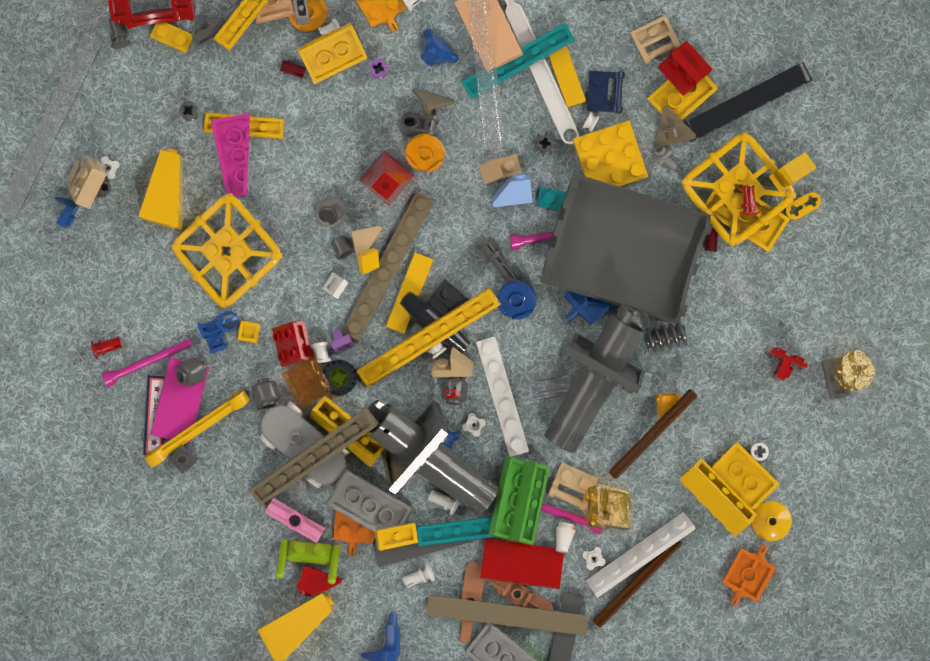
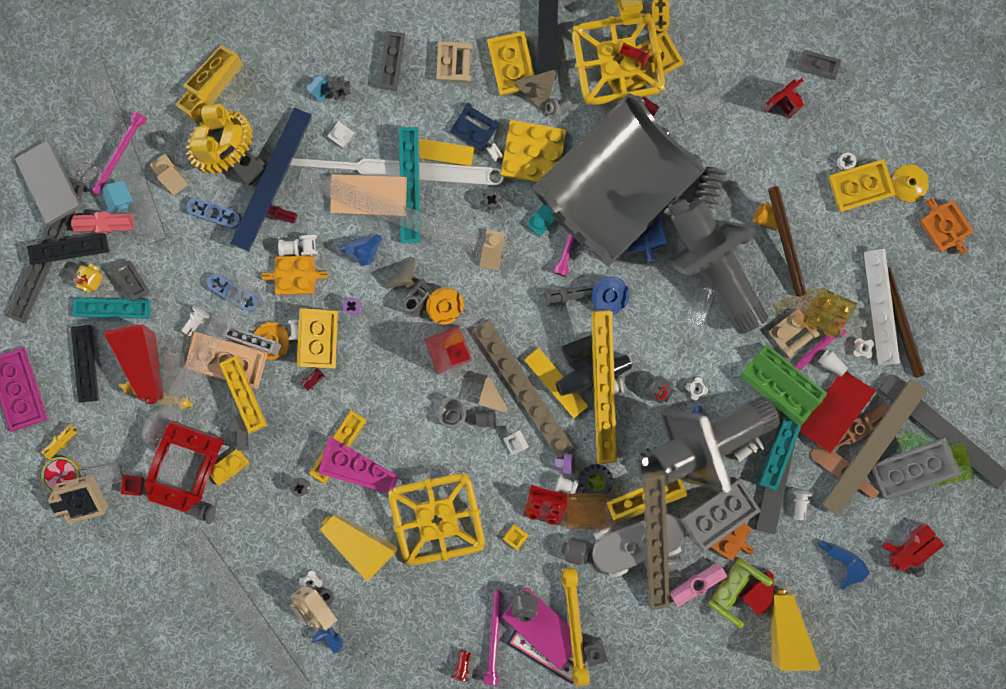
camera: 60 degrees left, 0 degrees up
blue piece [197,311,239,354] -> none
yellow tile [358,248,379,275] -> none
yellow plate [375,522,418,551] -> none
tan slope [432,347,474,377] -> none
white plate [476,337,529,457] -> none
light blue slope [492,173,533,207] -> none
red bracket [657,41,713,96] -> none
yellow brick [679,458,757,537] -> none
clear yellow plate [836,350,876,391] -> none

